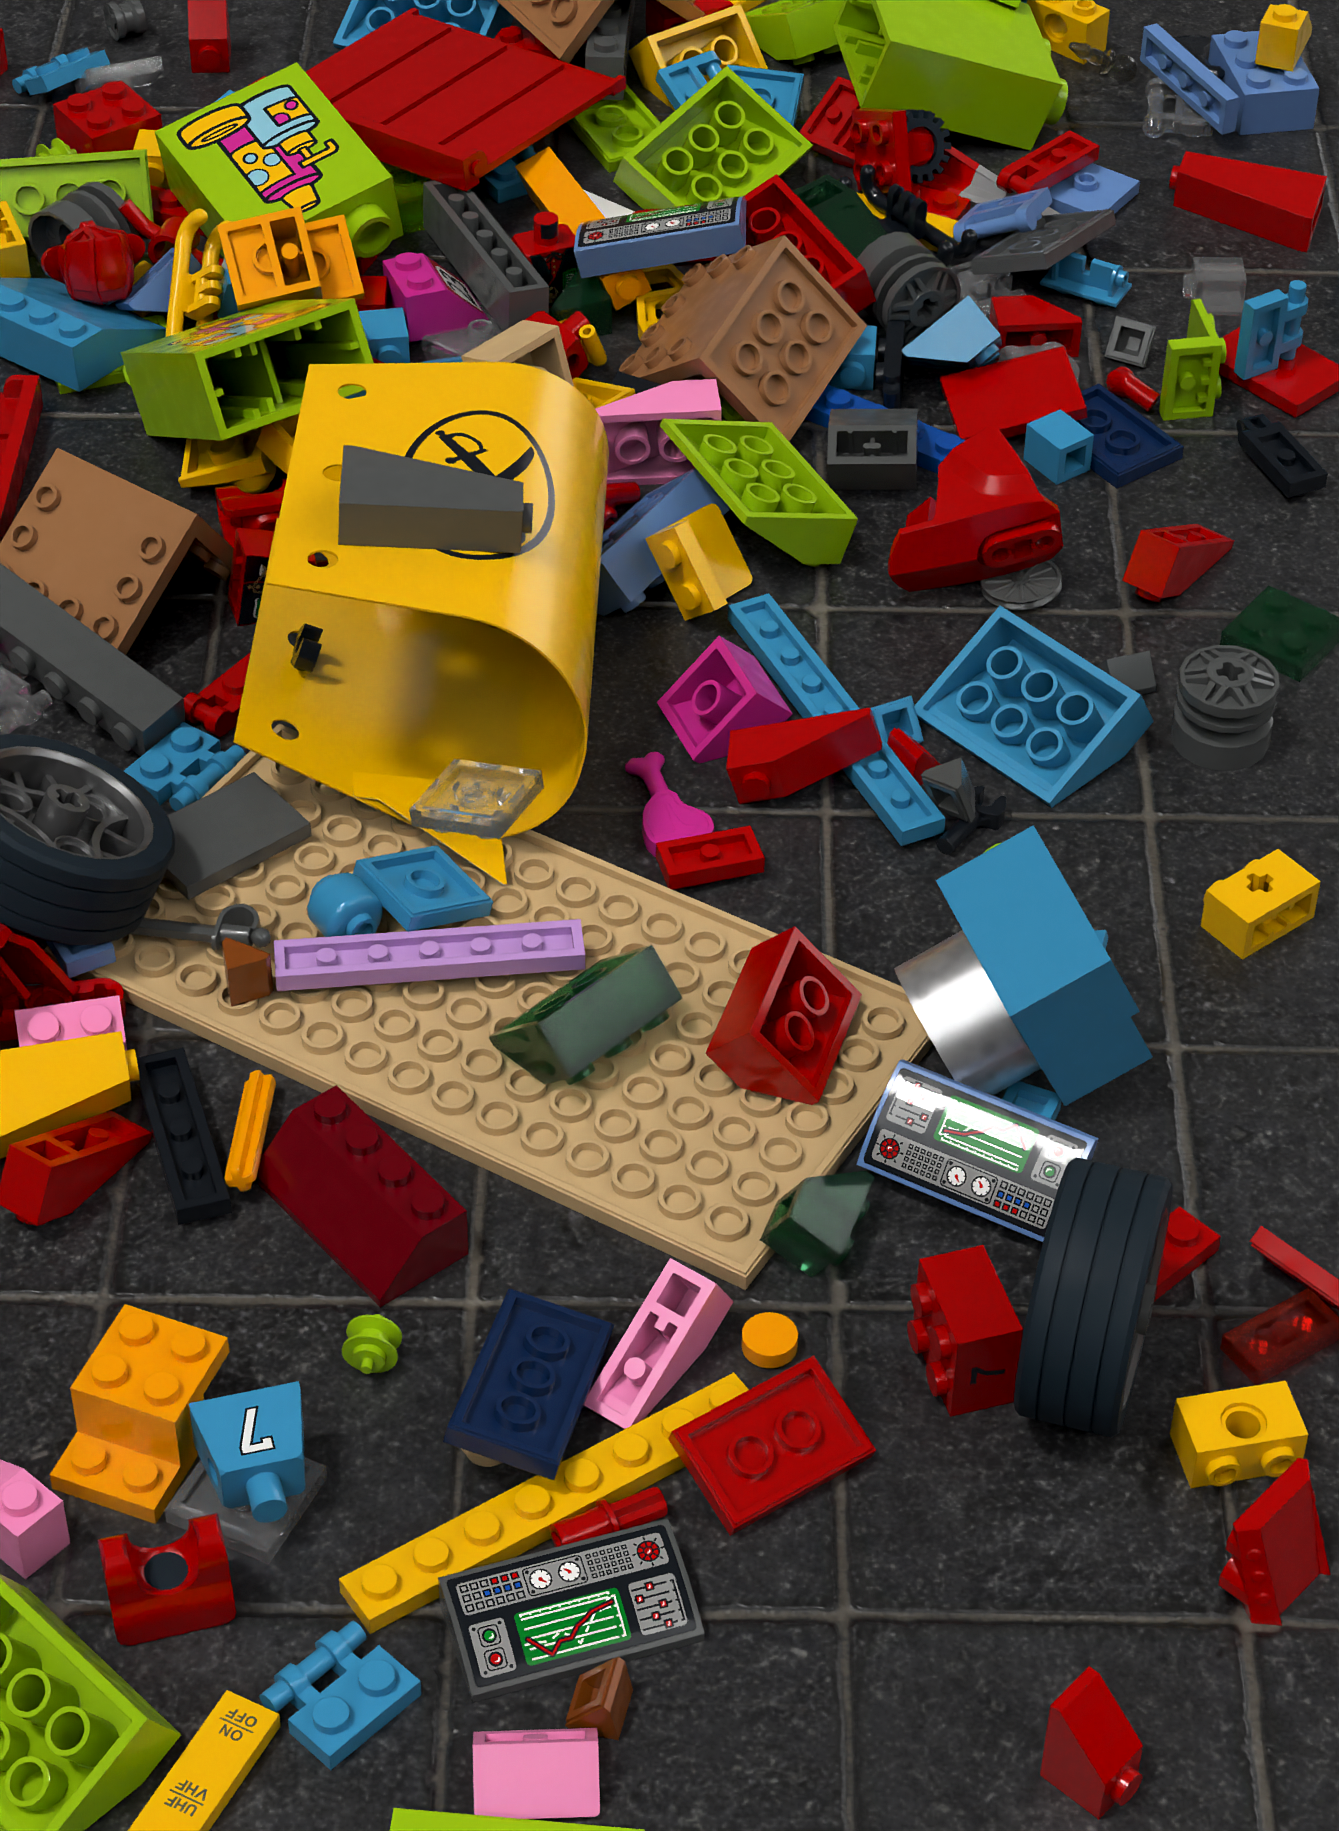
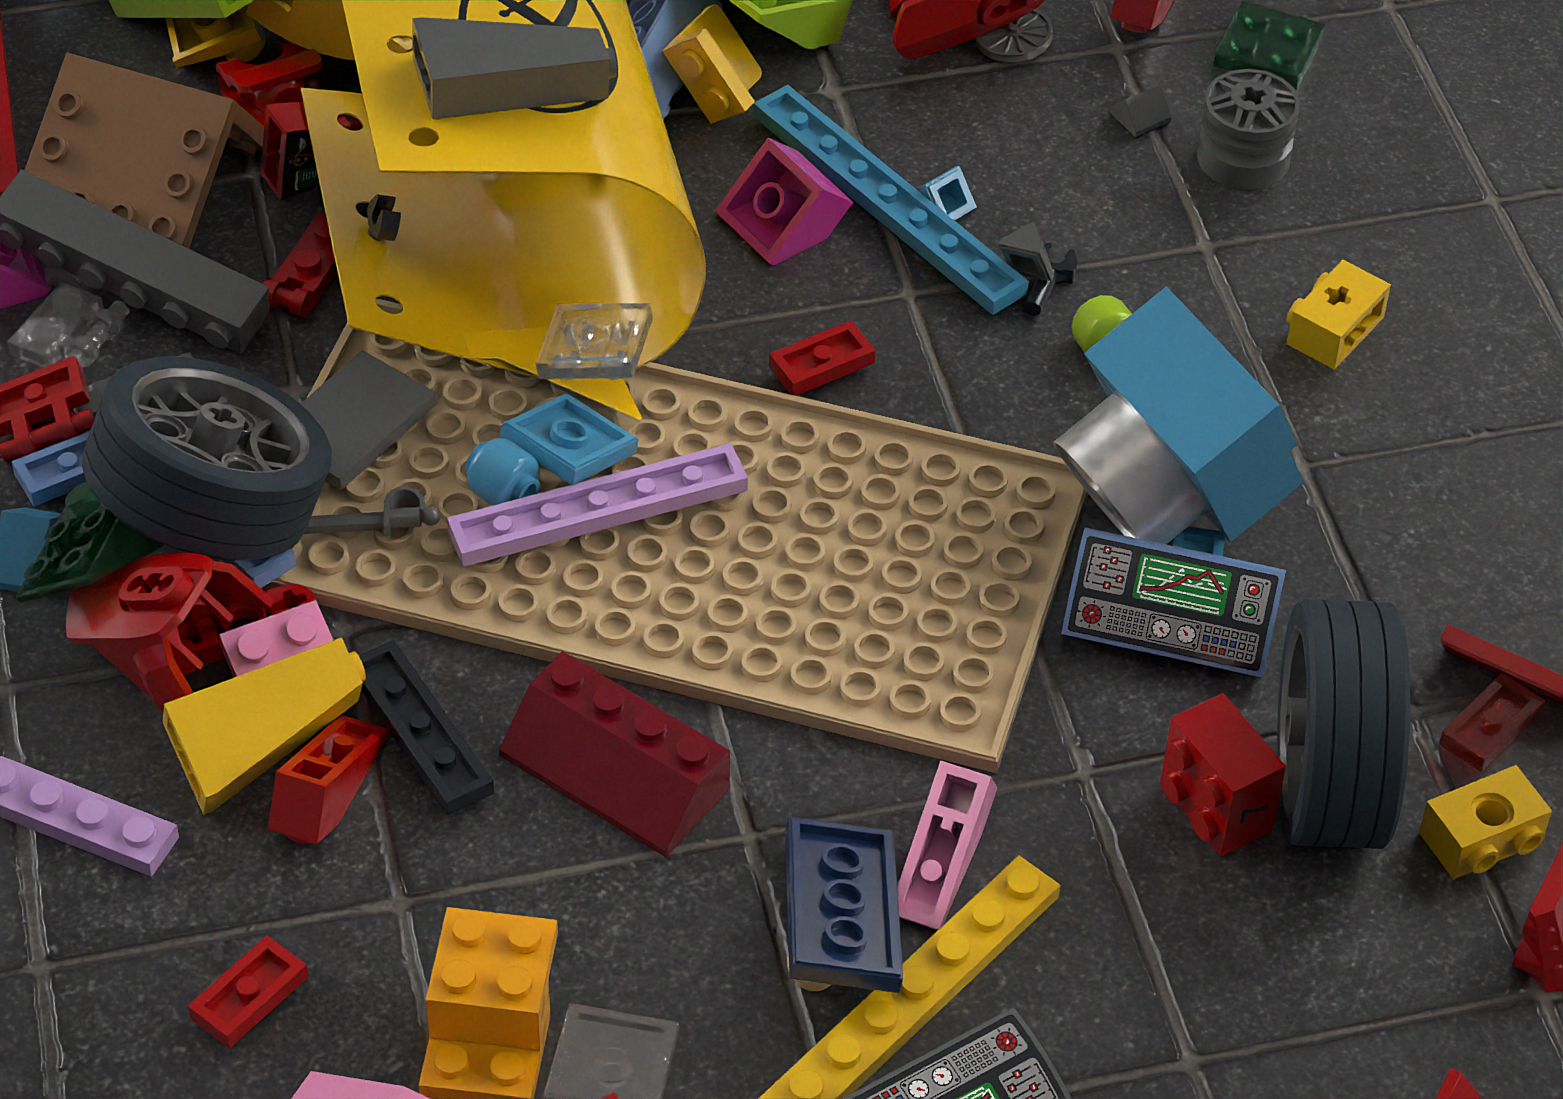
camera: 15 degrees left, 5 degrees up
dark azure plate [124,722,246,811] -> none
dark azure torso [189,1381,306,1523] -> none
dark orange slope [222,937,274,1006] -> none
light orange axle [224,1070,276,1192] -> none
lime wheel [342,1314,402,1374] -> none
clear green slope [489,945,682,1085] -> none
red axle [550,1487,668,1547] -> none
dark pink piece [625,752,715,857] -> none
red tile [668,1355,876,1536] -> none
red slope [705,926,862,1105] -> none
red slope [726,707,882,804] -> none
light orange tile [741,1312,798,1368] -> none
clear green slope [760,1171,874,1278] -> none
red slope [887,727,941,785] -> none
dark azure slope [915,606,1154,808] -> none

